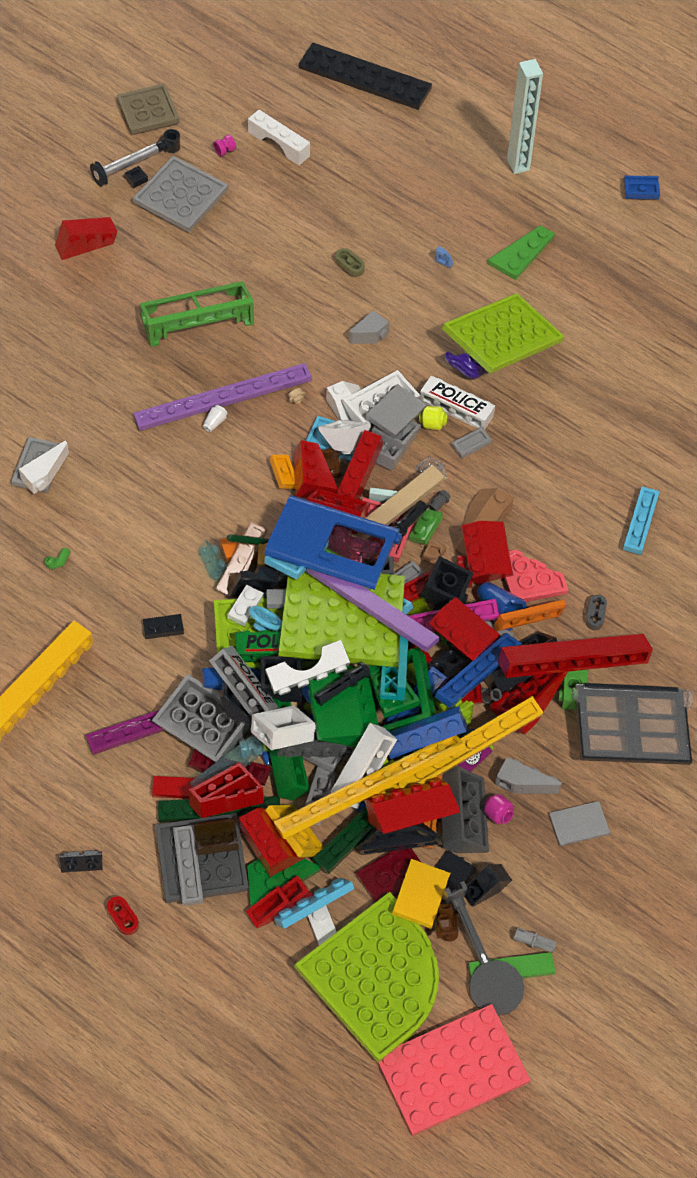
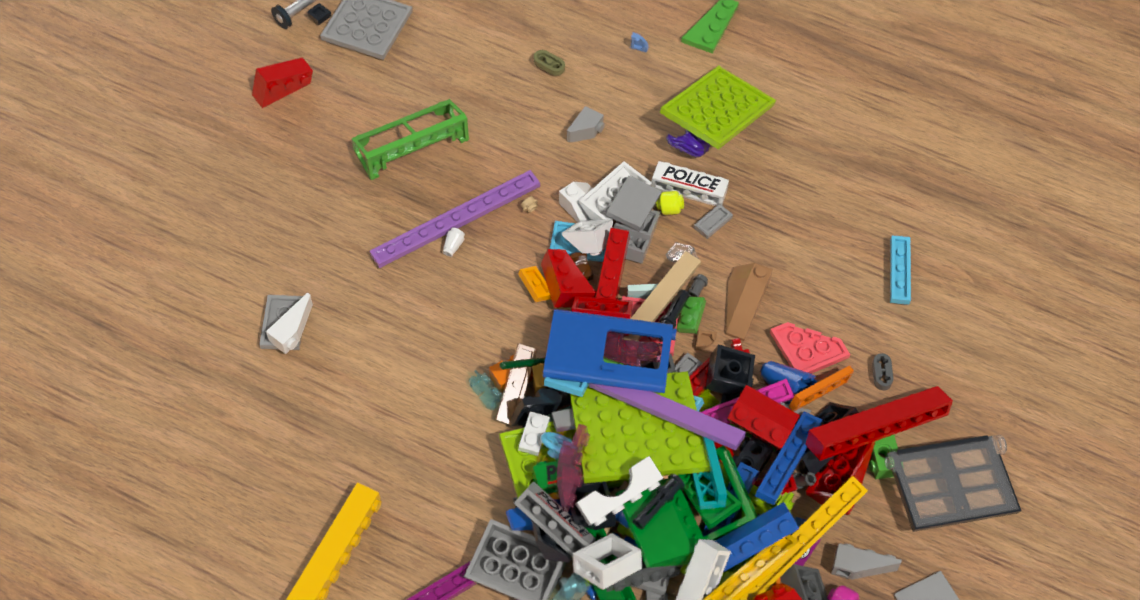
camera: 10 degrees left, 0 degrees up
bright green arm [44,548,71,570] -> none
black plate [143,614,184,639] -> none
red slope [462,521,513,585] -> none
none -> clear pink slope [557,424,590,513]

